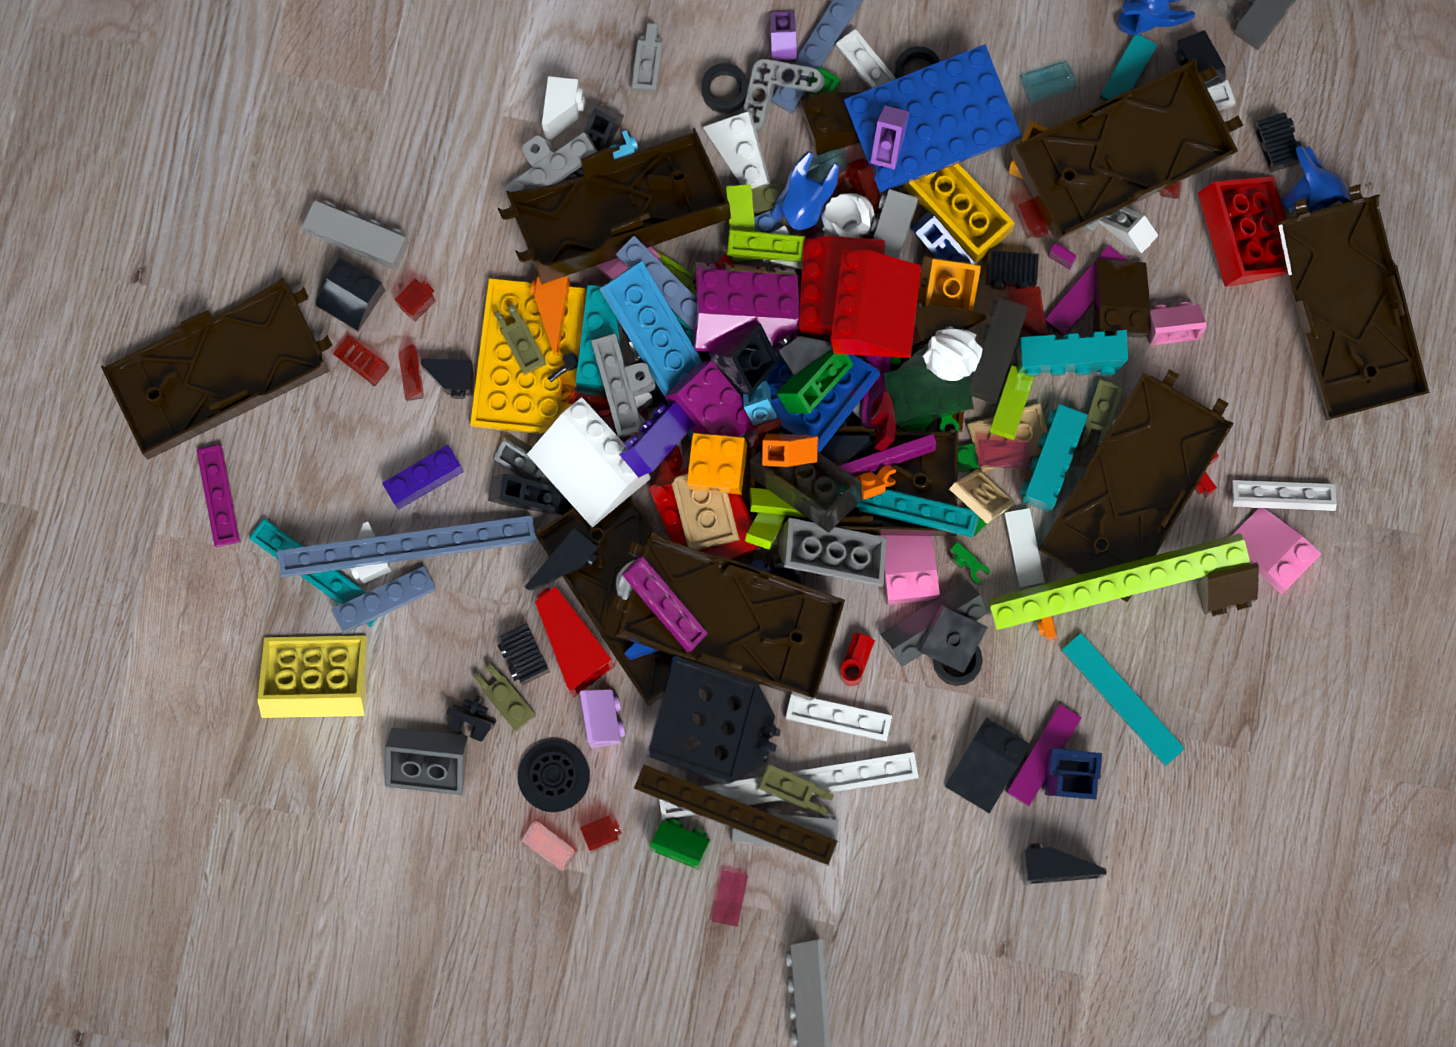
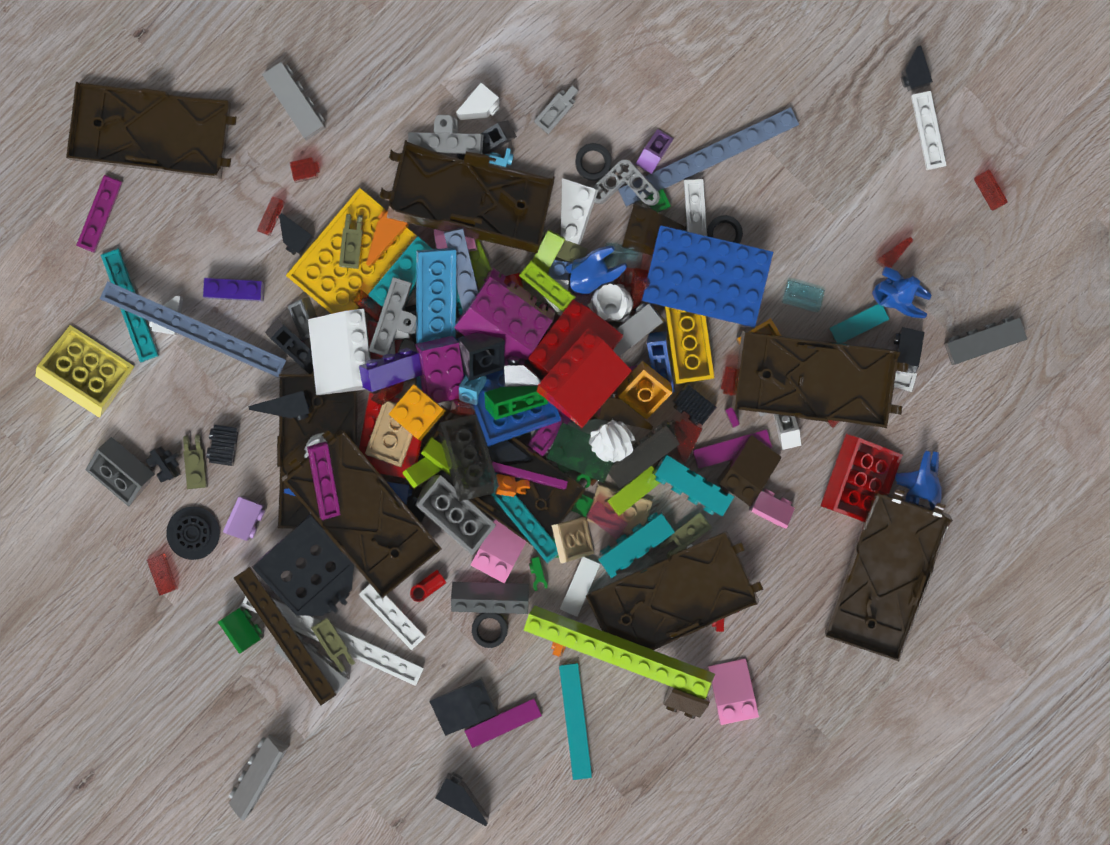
camera: 30 degrees right, 10 degrees up
black slope [316,257,385,332] -> none
sand blue plate [332,566,436,634] -> none
clear red slope [333,335,389,386] -> none
red slope [535,586,615,698] -> none
black hand [548,353,578,382] -> none
clear red brick [580,815,622,854] -> none
clear pink tile [712,870,748,927] -> none
orange slope [762,433,818,467] -> none
dark red slope [869,391,896,452] -> none
medium lavender slope [871,106,909,169] -> none
black plate [918,605,988,673] -> none
dark blue plate [1045,748,1102,800] -> none
white plate [1231,480,1337,511] -> none
black brick [1254,112,1302,173] -> none

